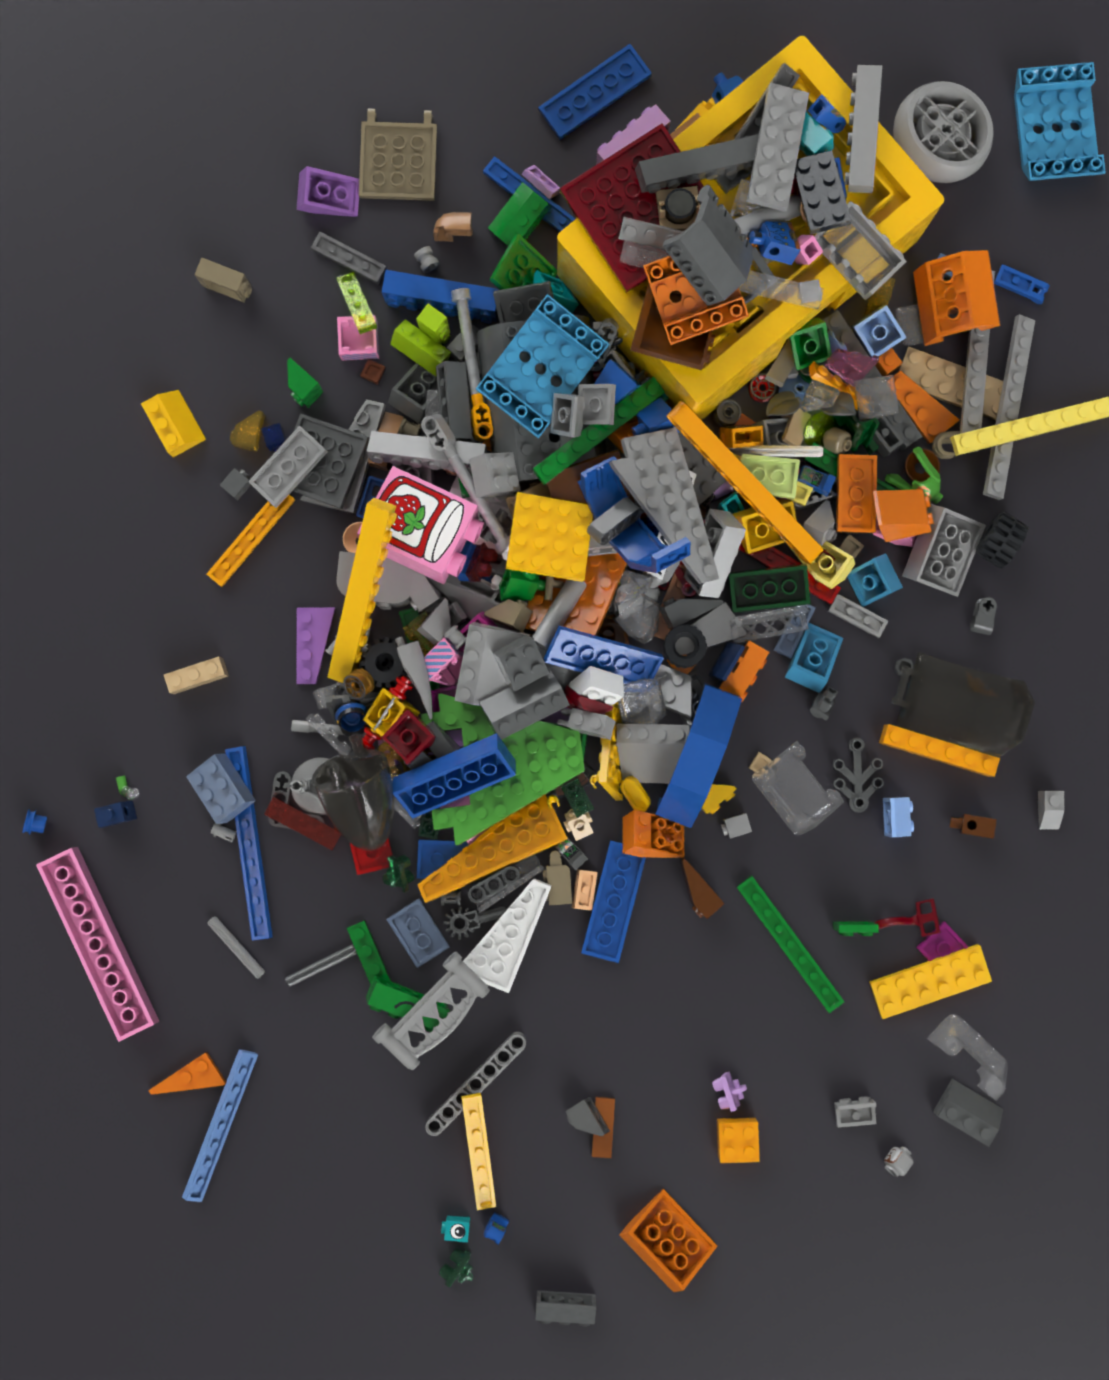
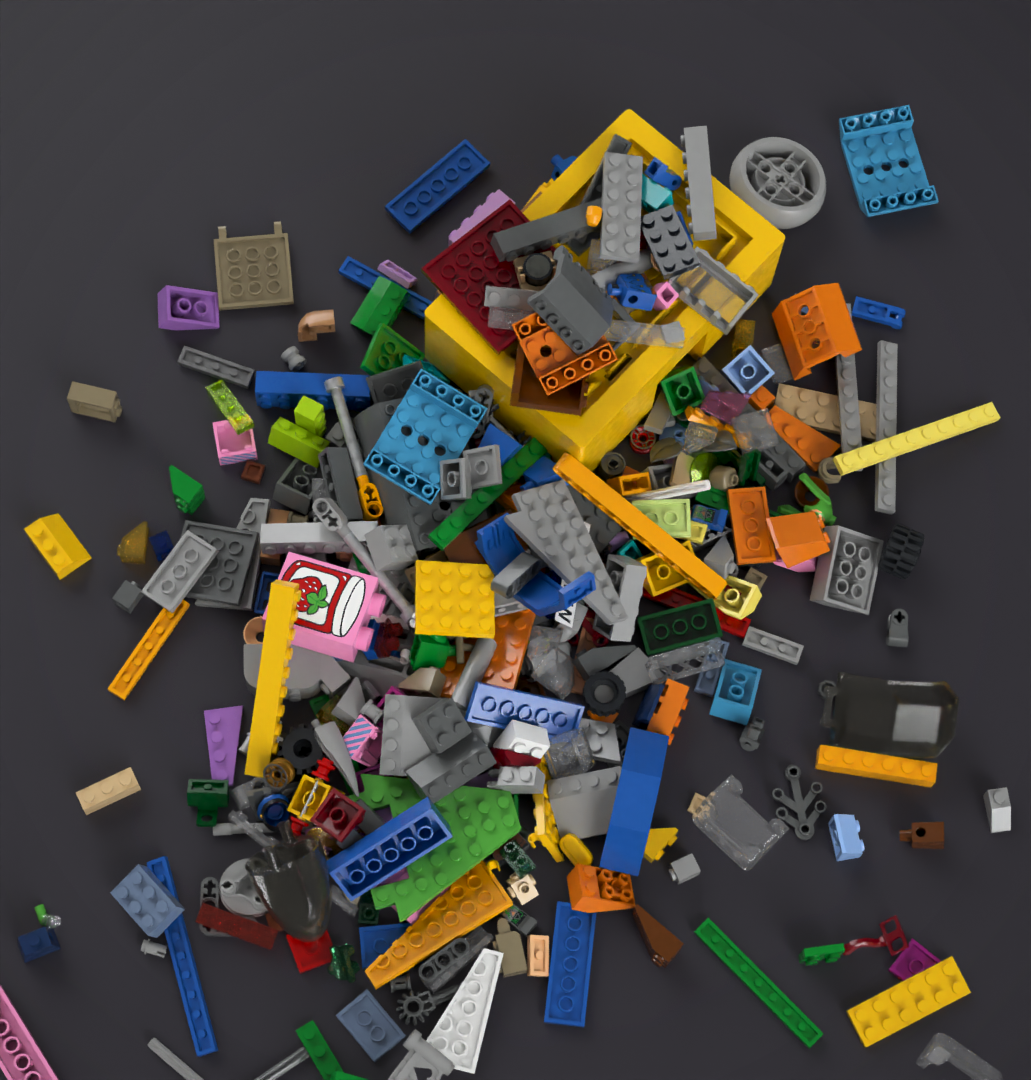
camera: 15 degrees left, 15 degrees down
dark azure slope [847,553,903,607] -> none
none -> dark green piece [187,779,229,827]
none -> light orange hose [586,206,603,227]

